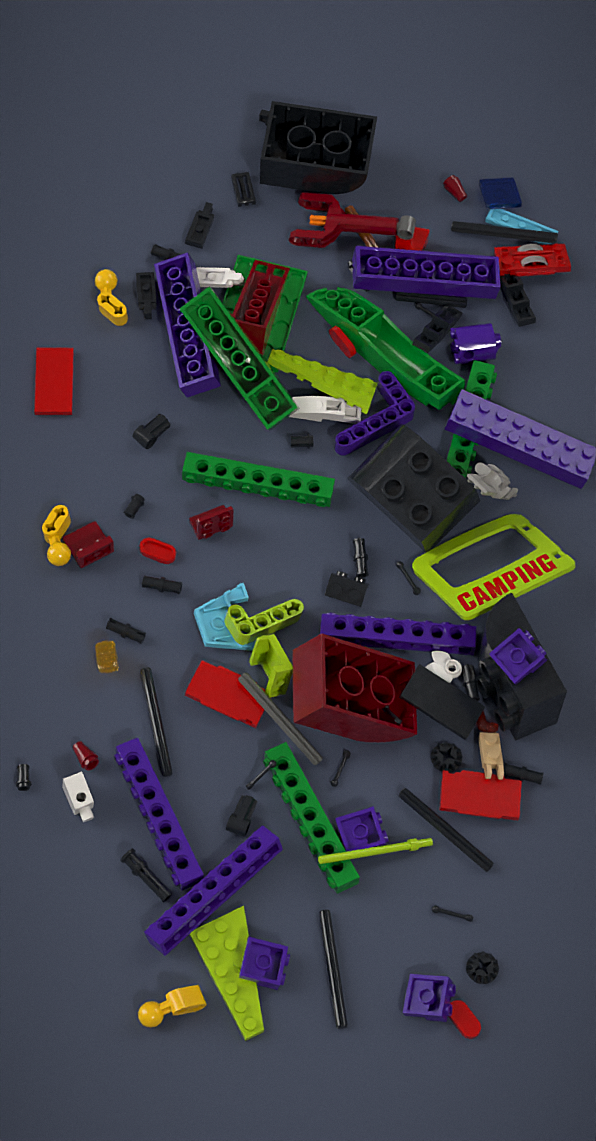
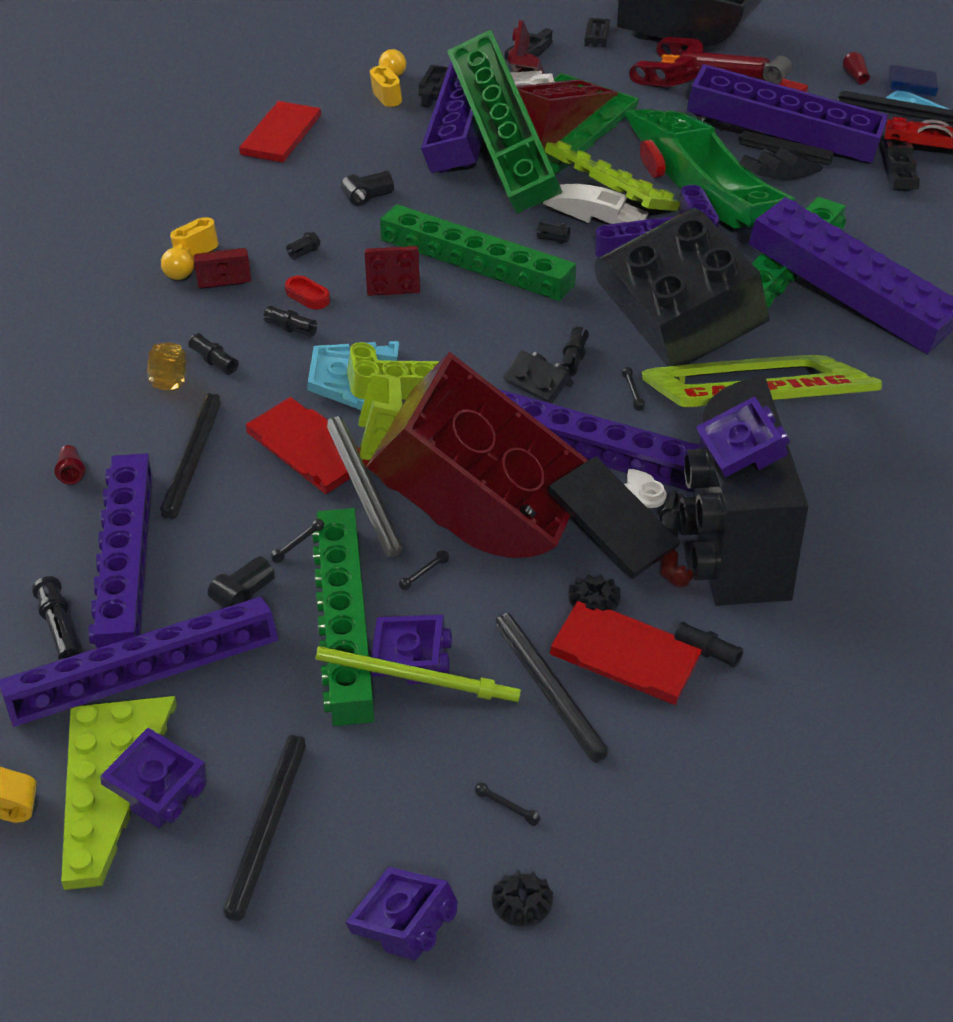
camera: 25 degrees right, 20 degrees down
white torso [62,772,94,822] -> none
red tile [448,1000,481,1039] -> none
dark purple cylinder [450,323,501,364] -> none
light grey piece [467,463,518,500] -> none
tan hinge [478,732,504,779] -> none
none -> dark red bracket [508,20,545,74]

